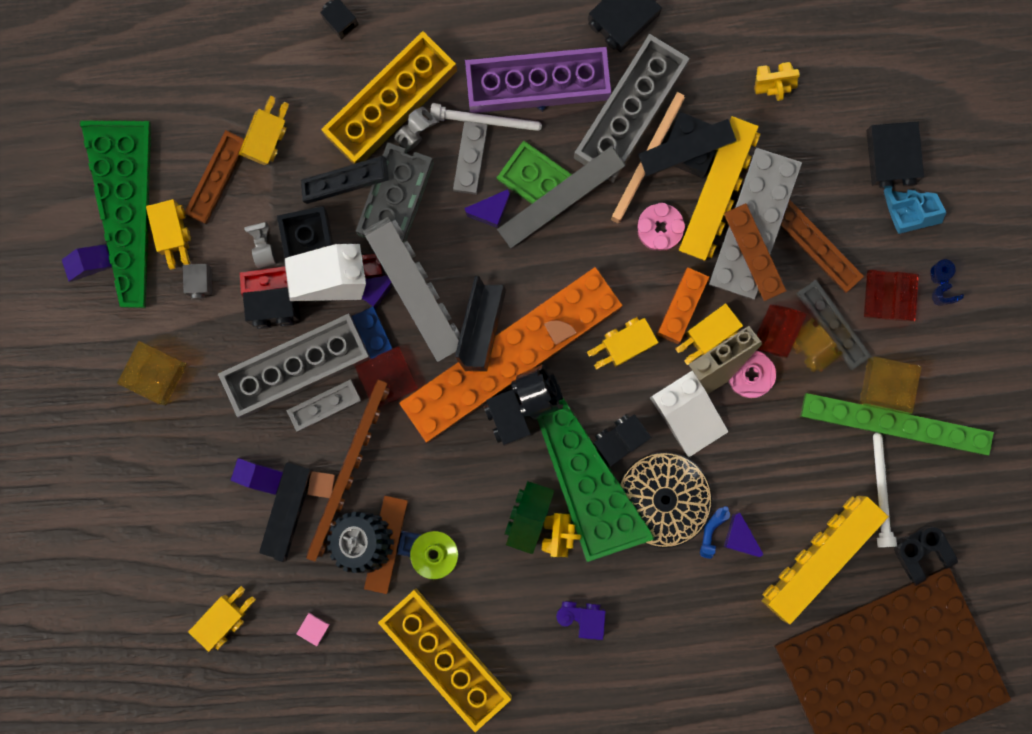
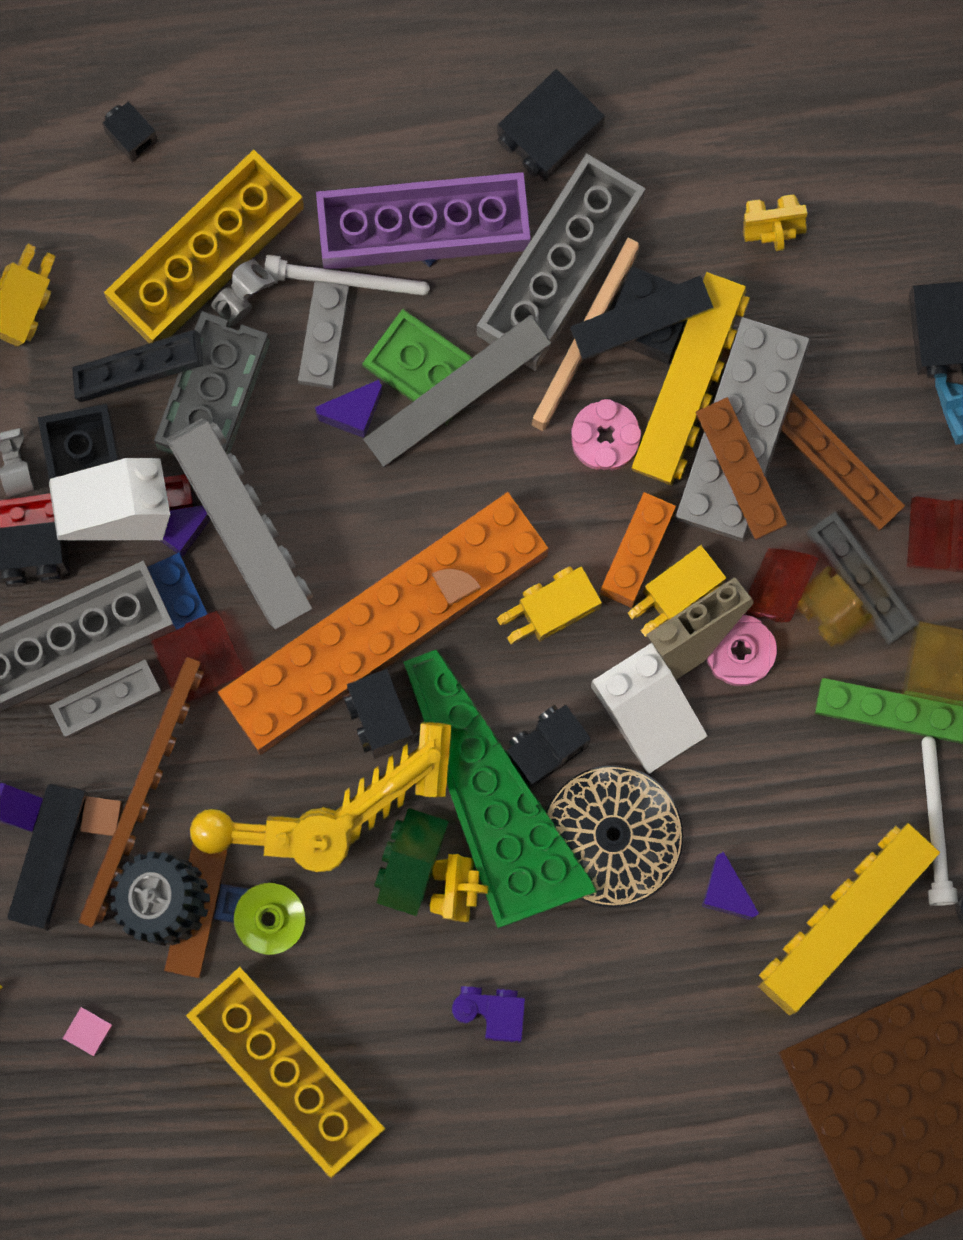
camera: 10 degrees left, 5 degrees down
black panel [455,276,506,371] -> none
black brick [511,364,563,420] -> none
blue piece [700,506,730,559] -> none
none -> yellow piece [190,722,451,872]

